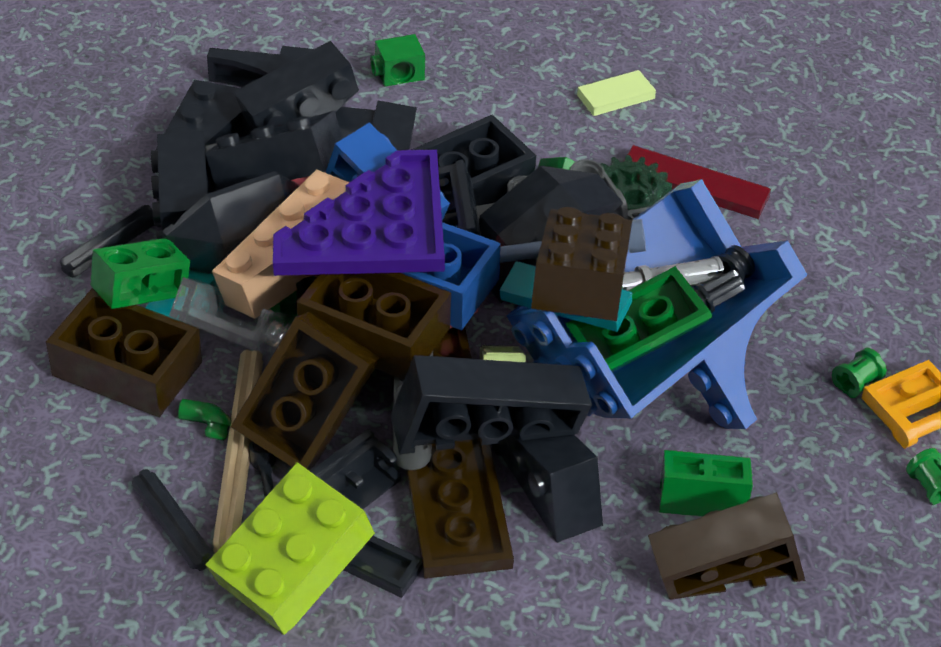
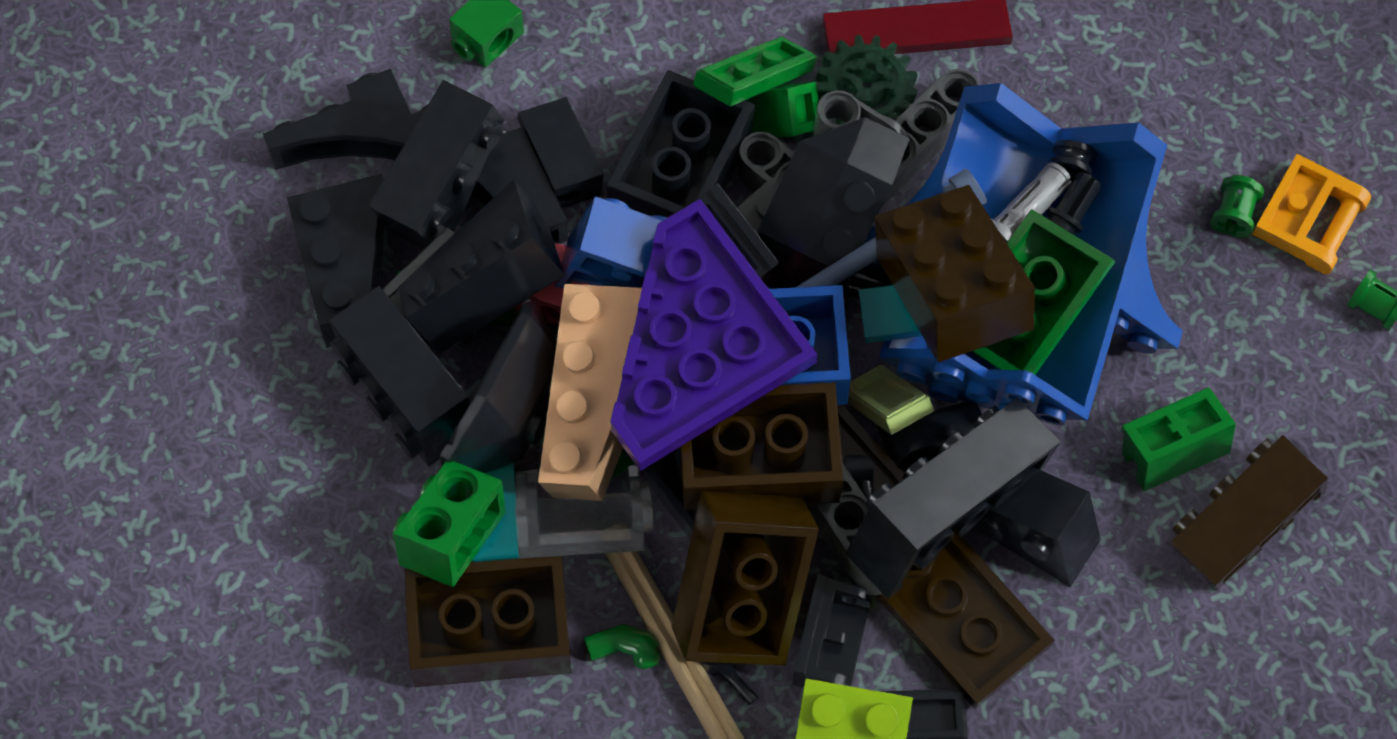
camera: 30 degrees left, 20 degrees up
black axle [60,205,154,278] -> none
none -> green tile [693,36,817,107]

